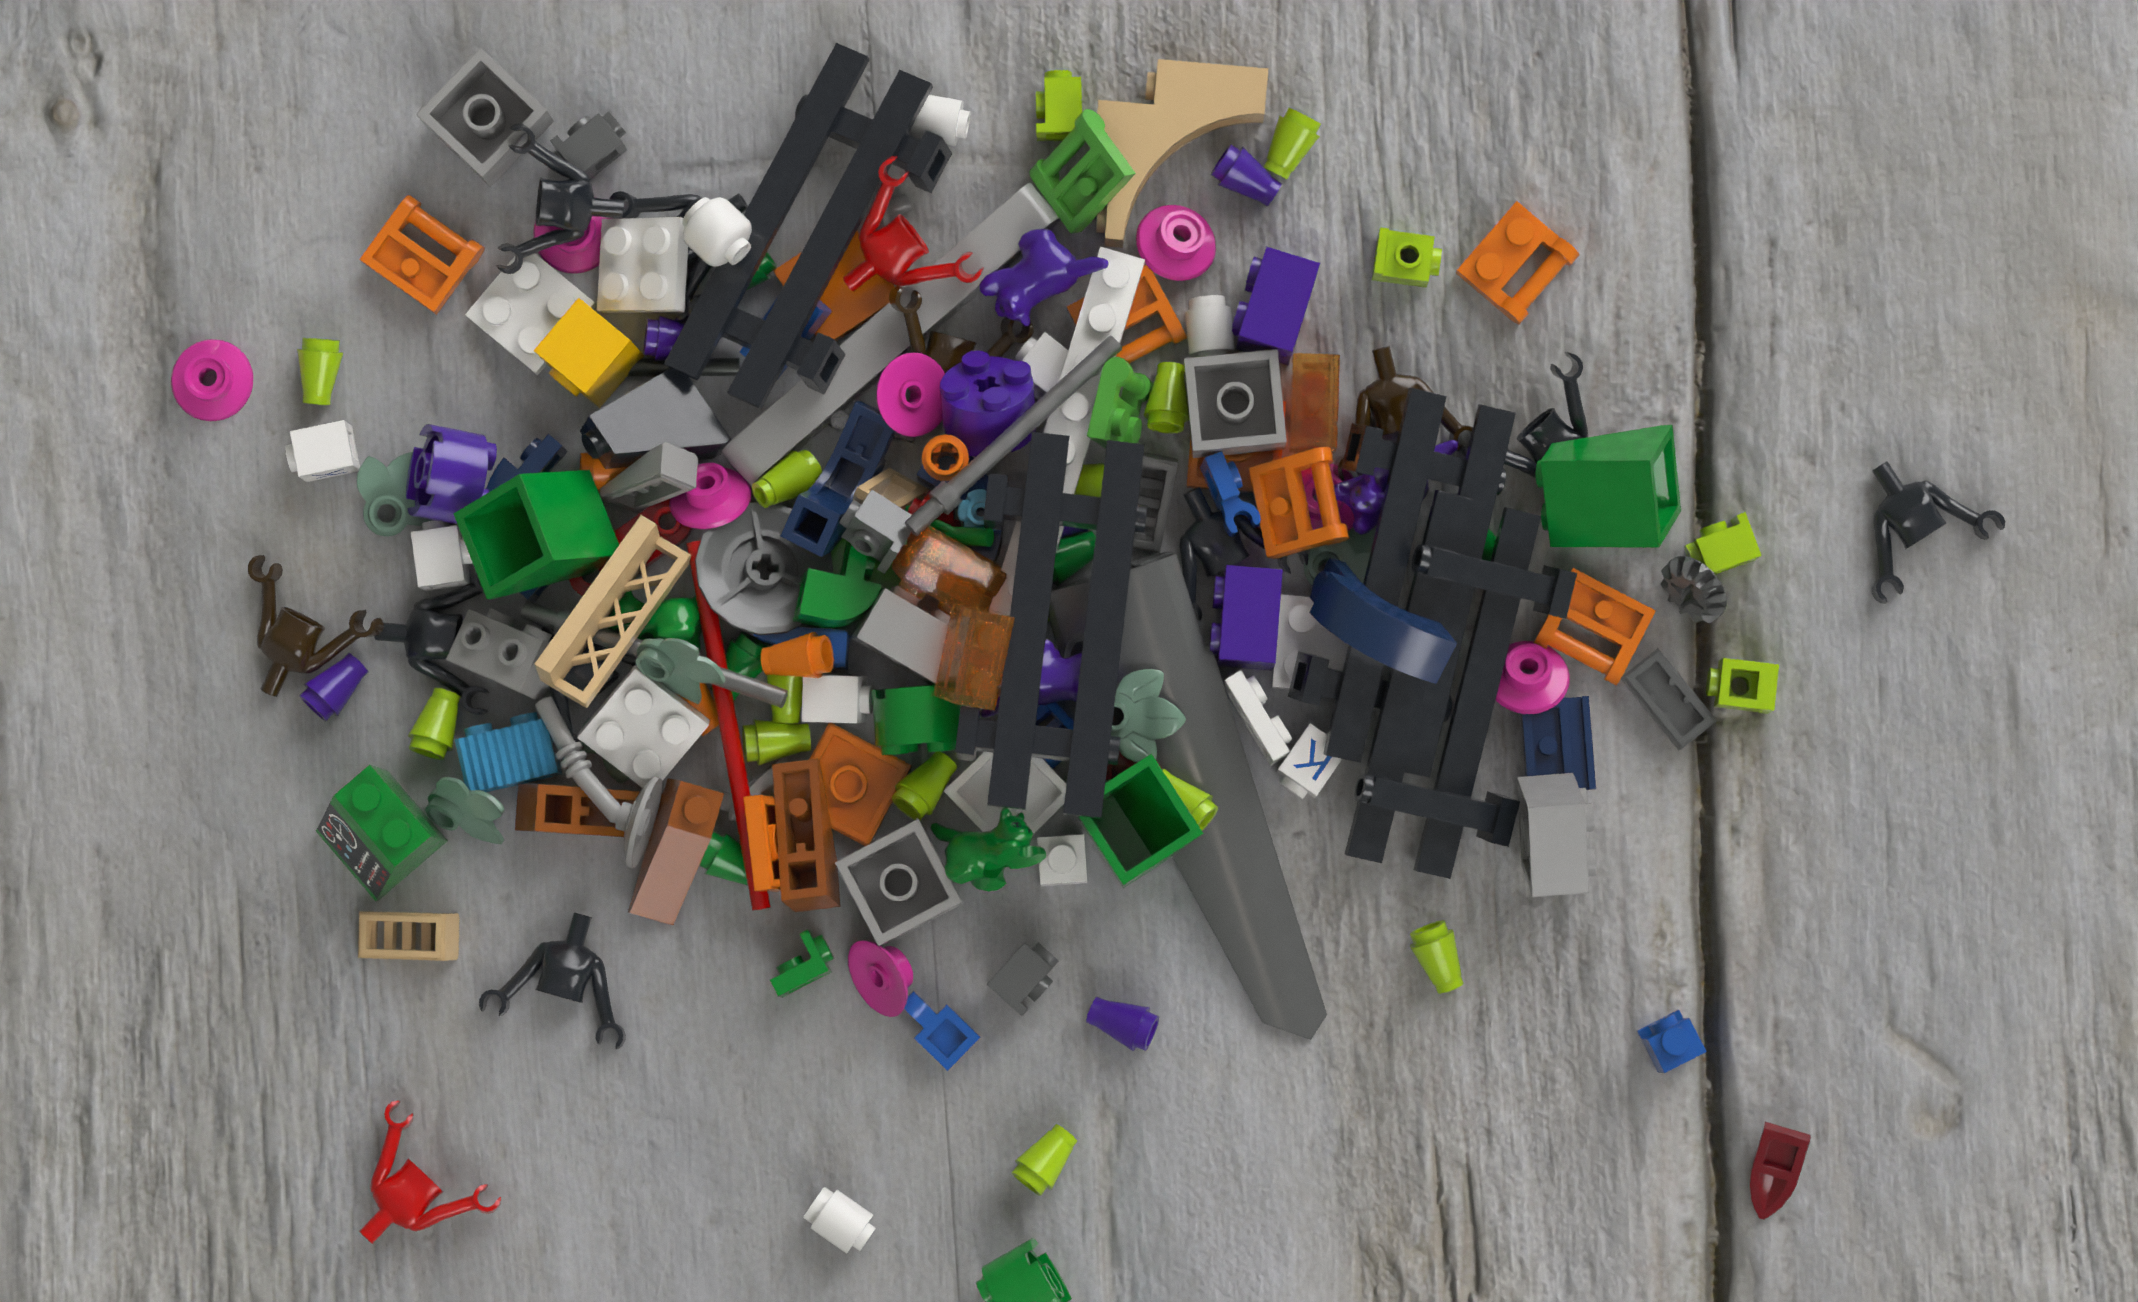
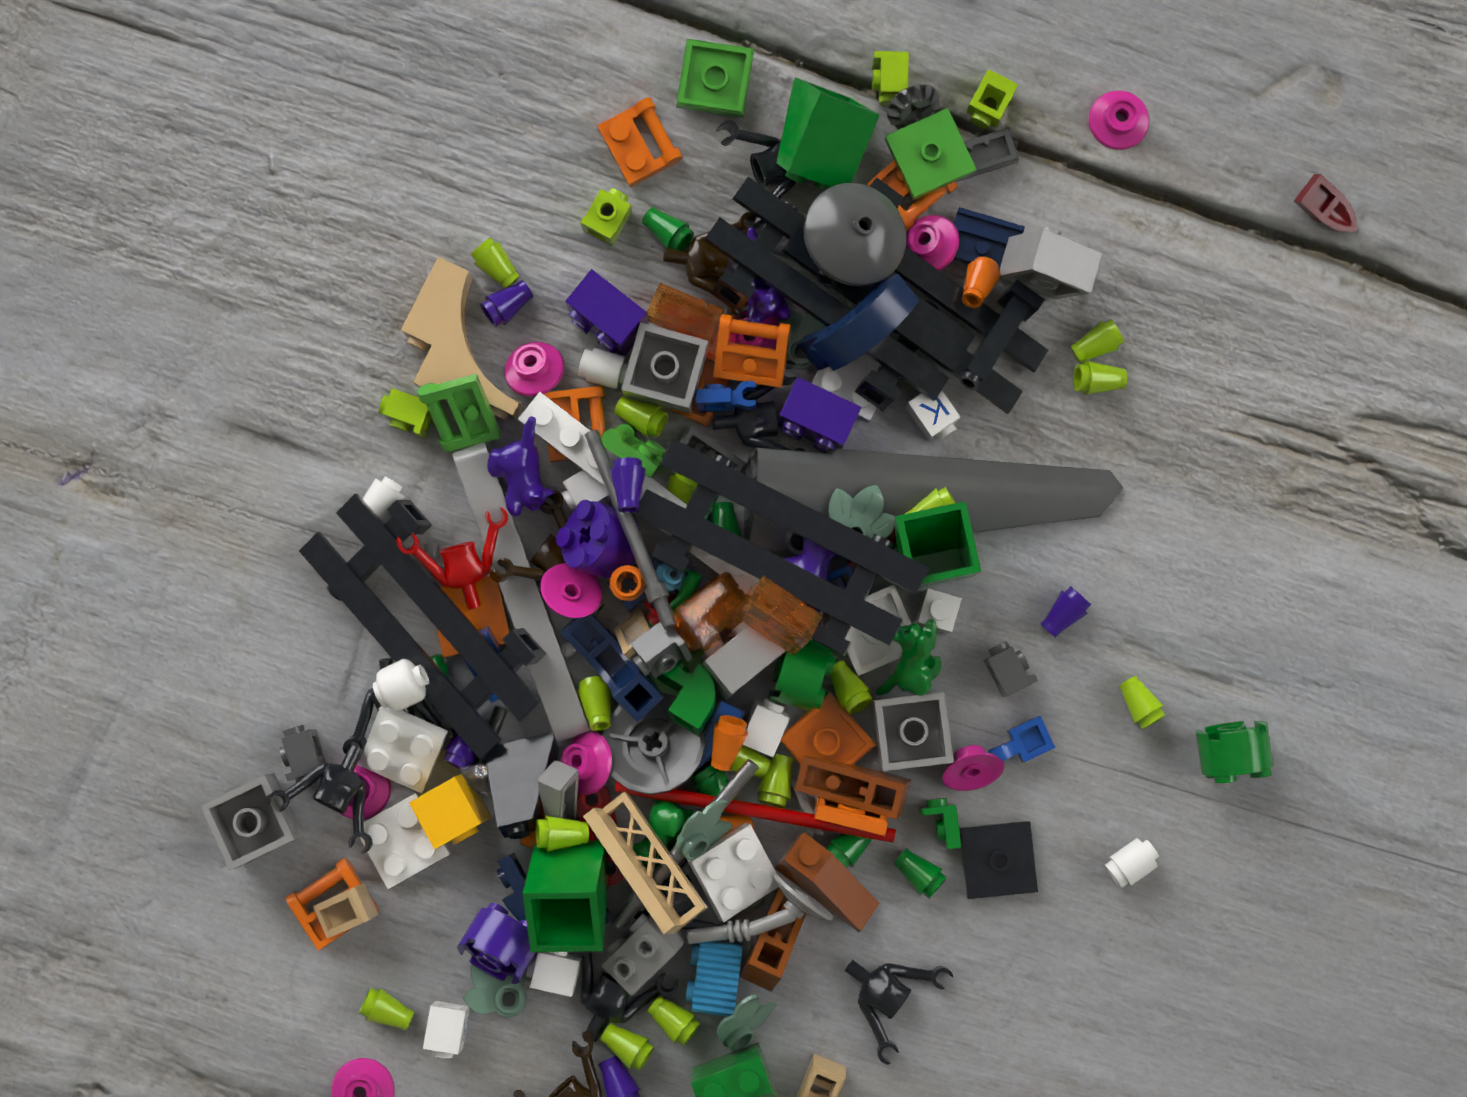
camera: 75 degrees left, 0 degrees up
white plate [1224,670,1292,766] -> none
blue brick [1637,1010,1707,1073] -> none
none -> tan slope [313,883,378,939]
none -> clear bar [460,764,493,802]
none -> lime cone [535,816,589,852]
none -> lime cone [600,1022,655,1071]
none -> dark purple cone [610,457,646,513]
none -> green cone [642,207,694,251]
none -> bright green plate [676,38,754,118]
none -> dark grey dish [804,183,907,286]
none -> bright green plate [884,108,977,200]
none -> green cone [894,848,947,899]
none -> black plate [959,821,1038,899]
none -> orange cone [962,257,1000,308]
none -> lime cone [1070,319,1125,364]
none -> dark pink piece [1089,90,1149,150]

